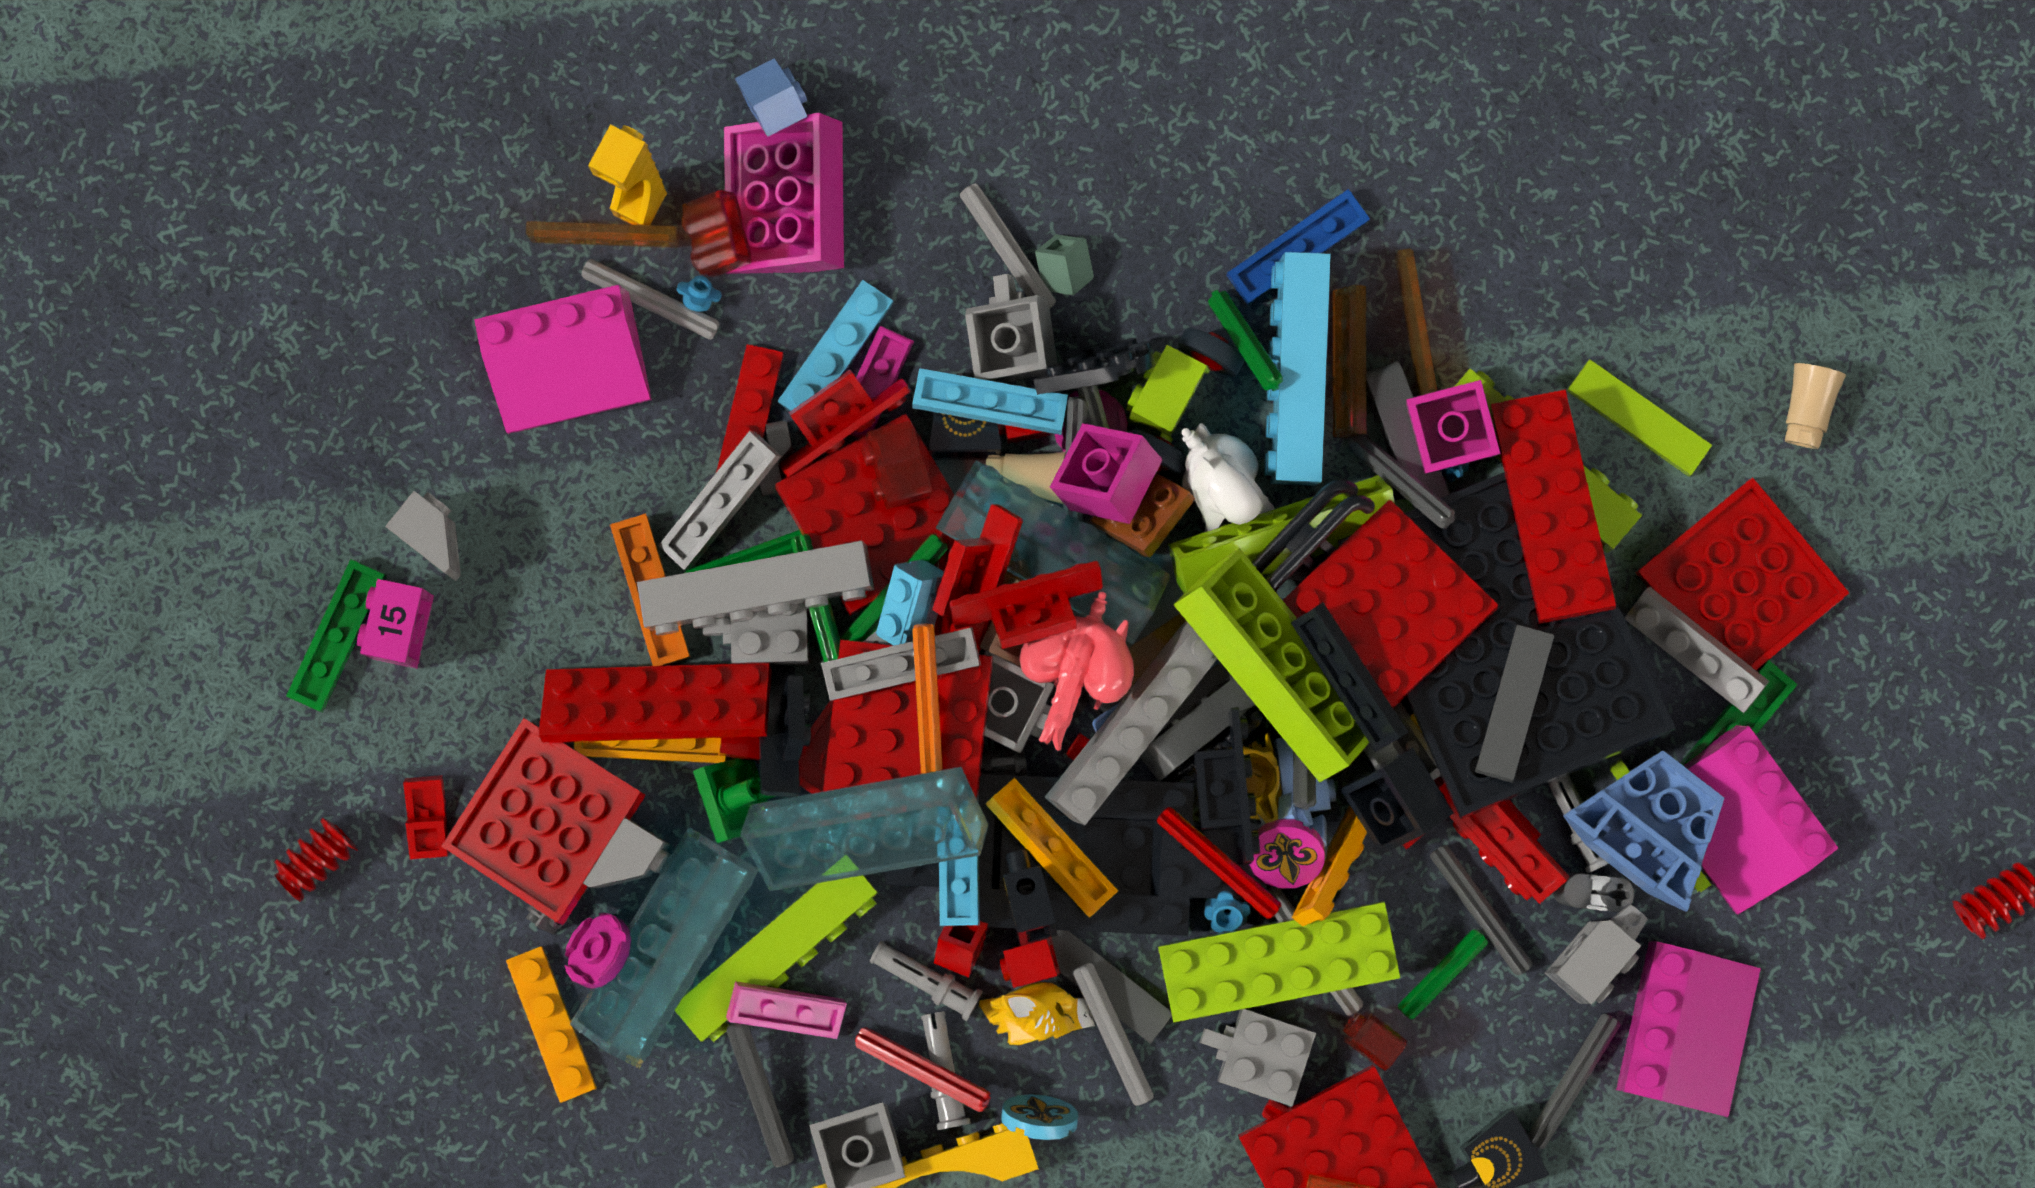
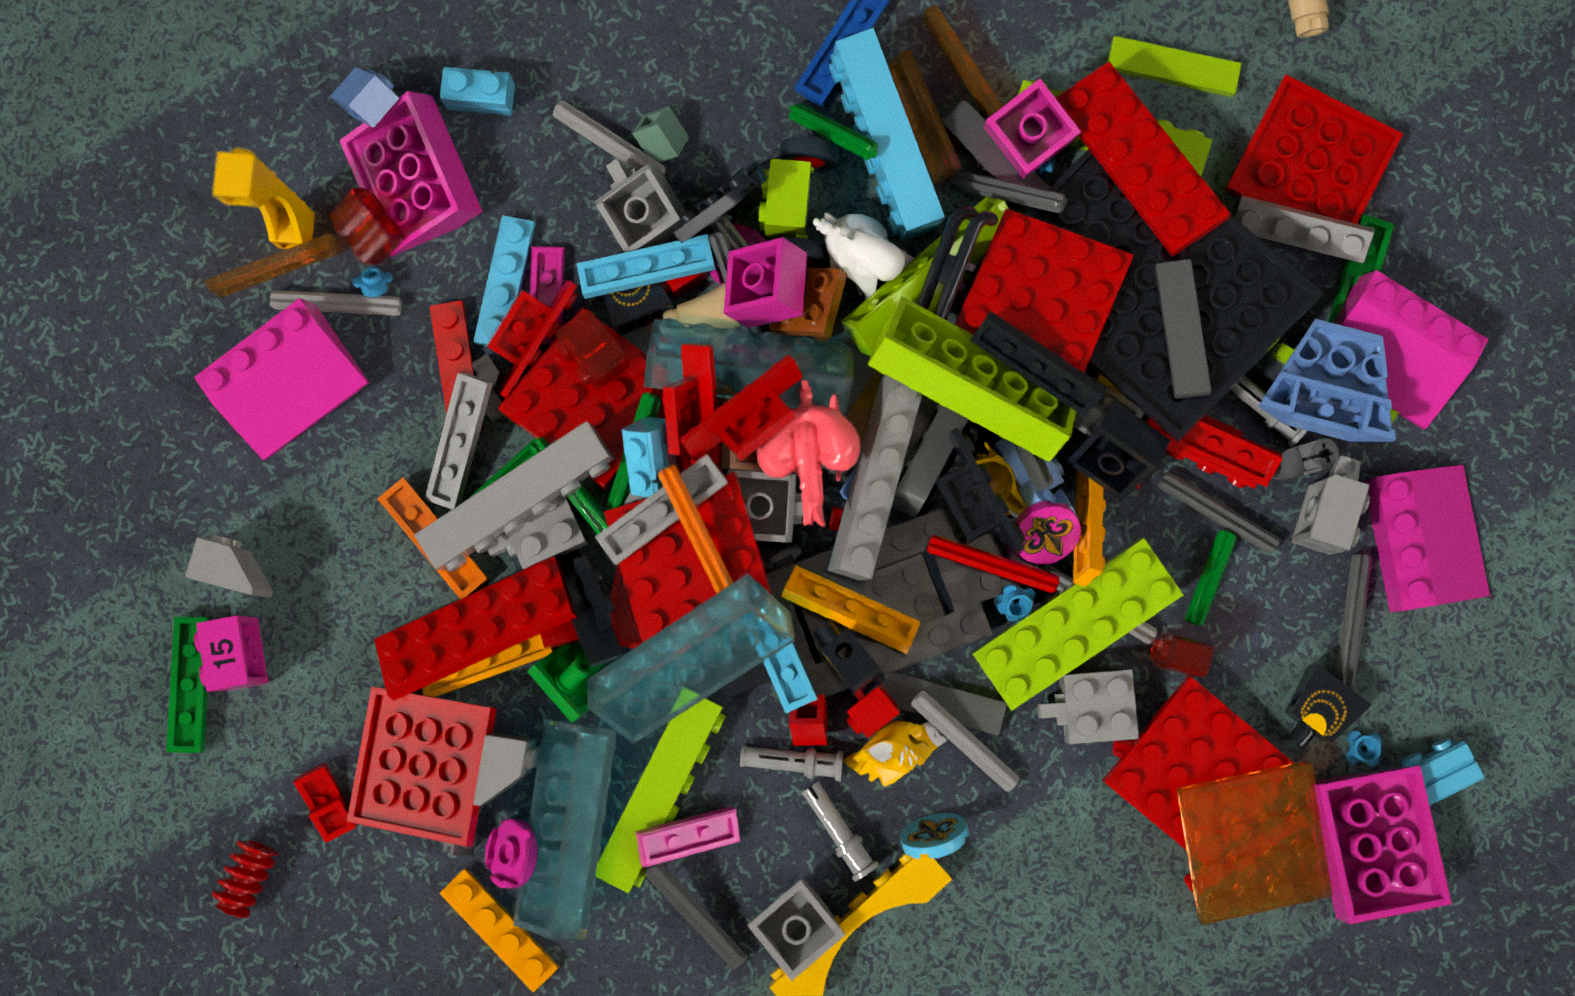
camera: 15 degrees left, 0 degrees up
axle [855,1027,991,1112] -> none
none -> medium azure brick [440,67,515,116]

